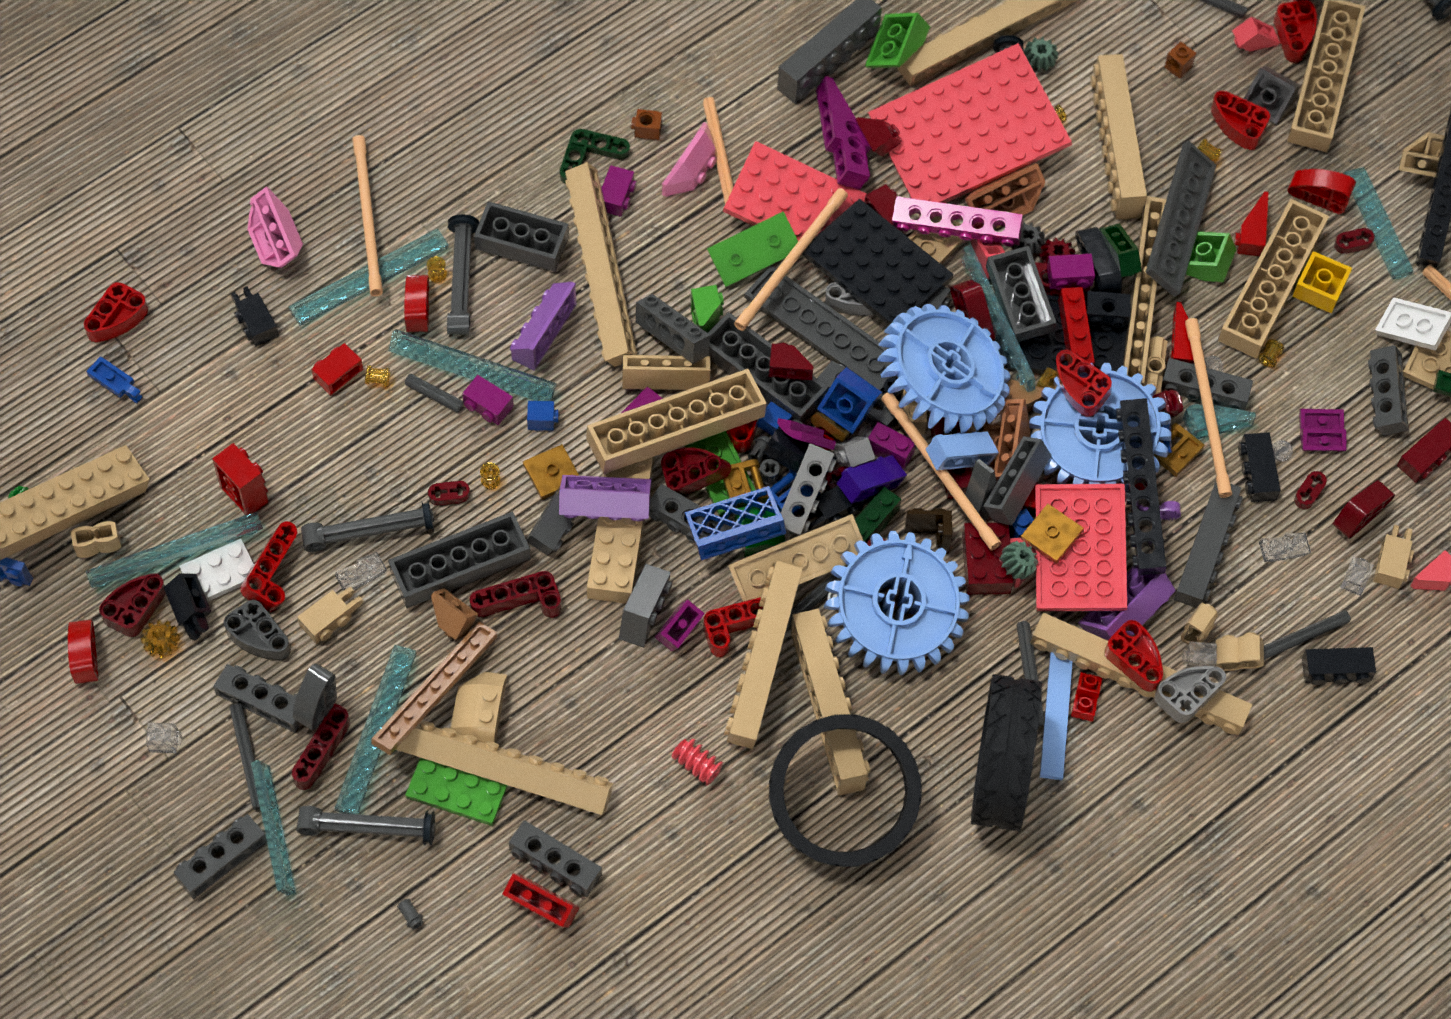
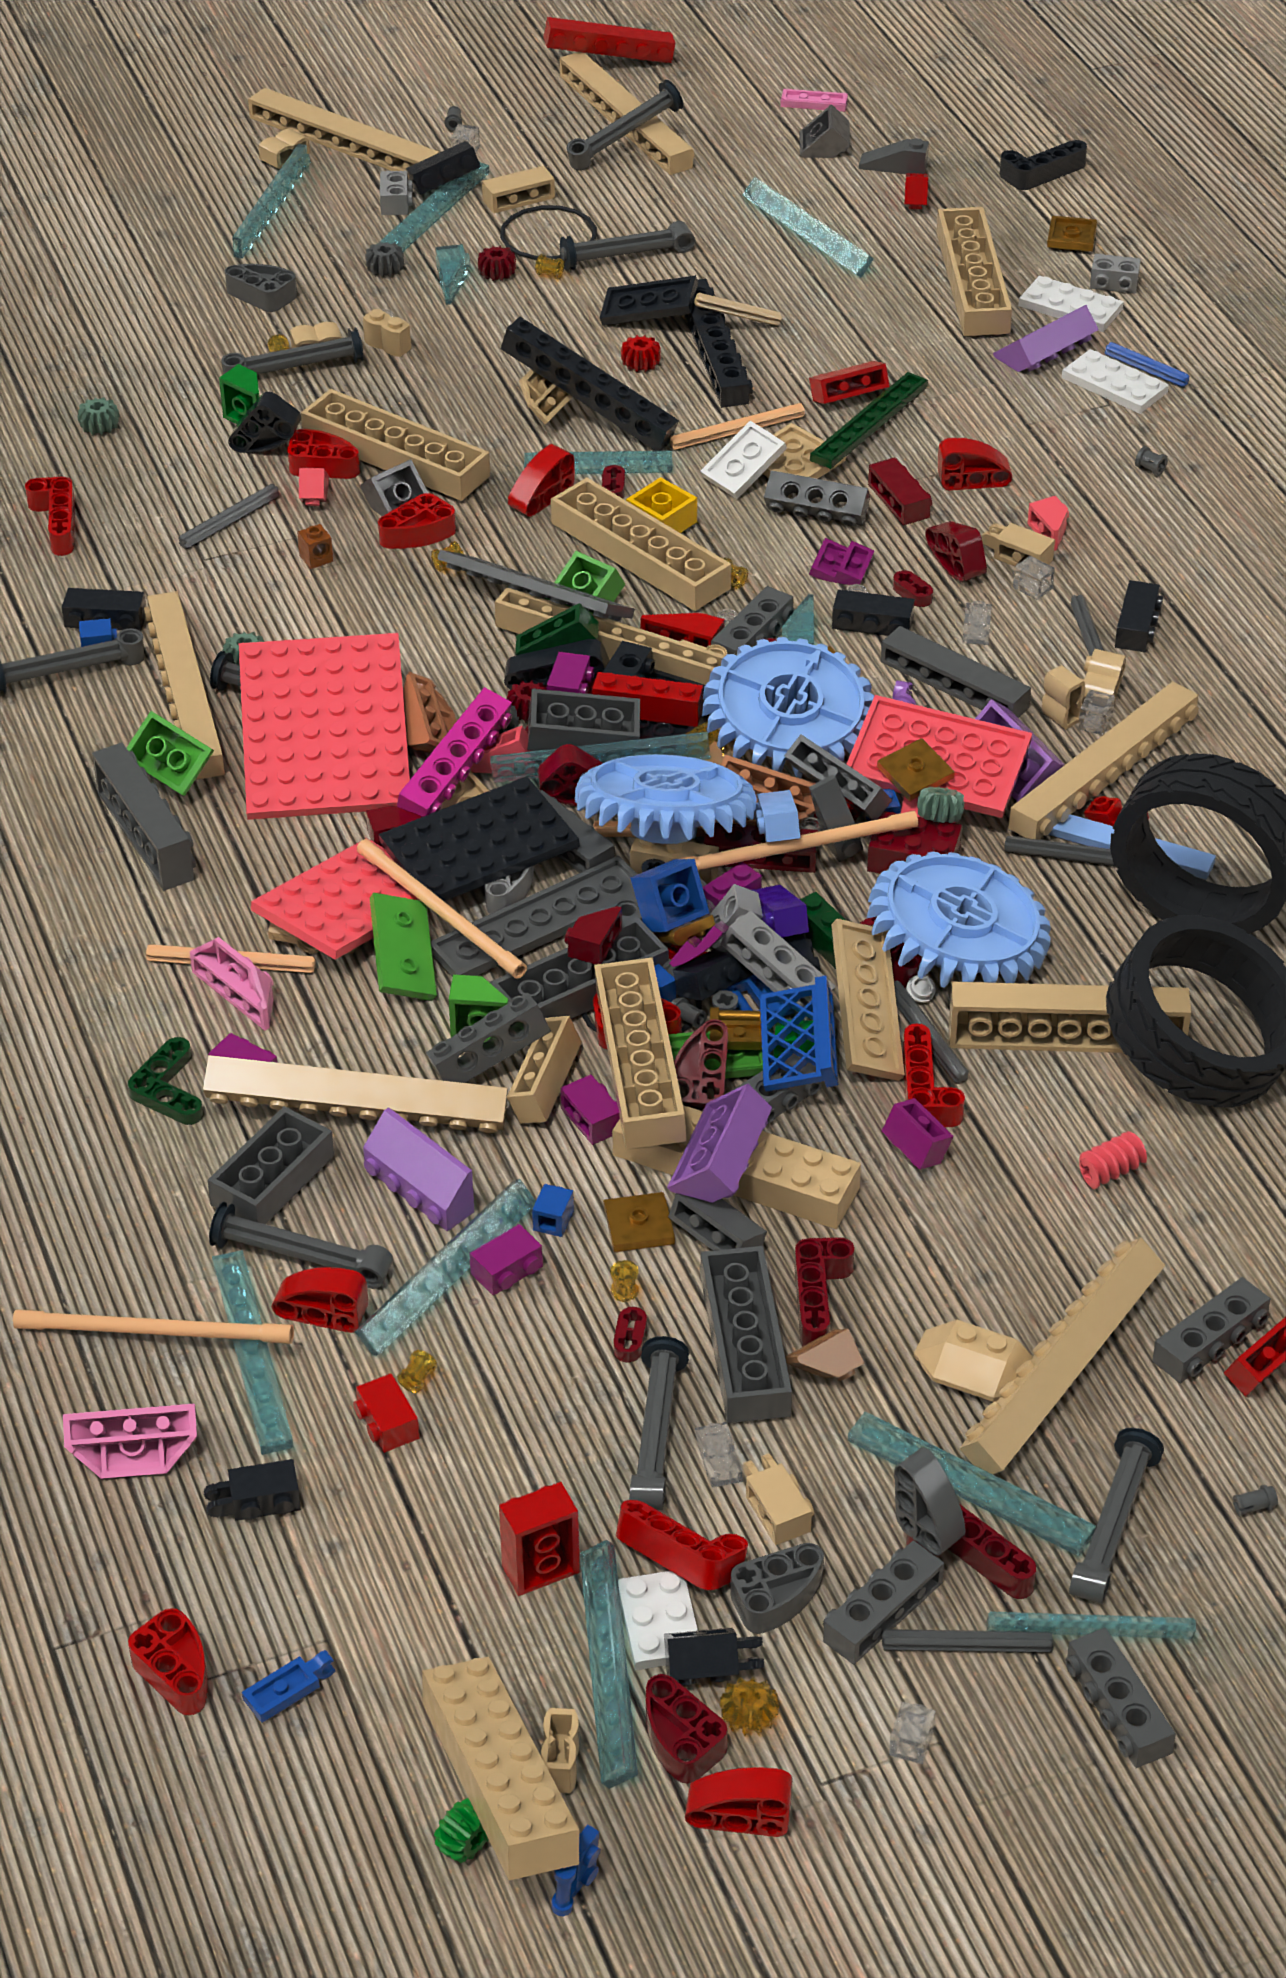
camera: 70 degrees left, 20 degrees down
medium nougat plate [371,622,497,755] -> none
dark grey axle [405,374,464,412] -> none
bright green plate [405,757,508,826] -> none
clear yellow bush [427,256,447,283] -> none
wedge [619,564,672,648] -> none
dark orange brick [631,109,662,140] -> none
tan brick [724,561,803,749] -> none
magenta brick [816,76,871,190] -> none
dark red slope [855,117,902,157] -> none
dark brown bracket [904,508,952,554] -> none
red beam [1056,350,1112,417] -> none
tan brick [1090,54,1147,220] -> none
red beam [1104,620,1163,692] -> none
black brick [1116,398,1166,576] -> none
light grey beam [1154,666,1226,723] -> none
light nougat piece [1185,318,1232,498] -> none
red slope [1234,191,1269,256] -> none

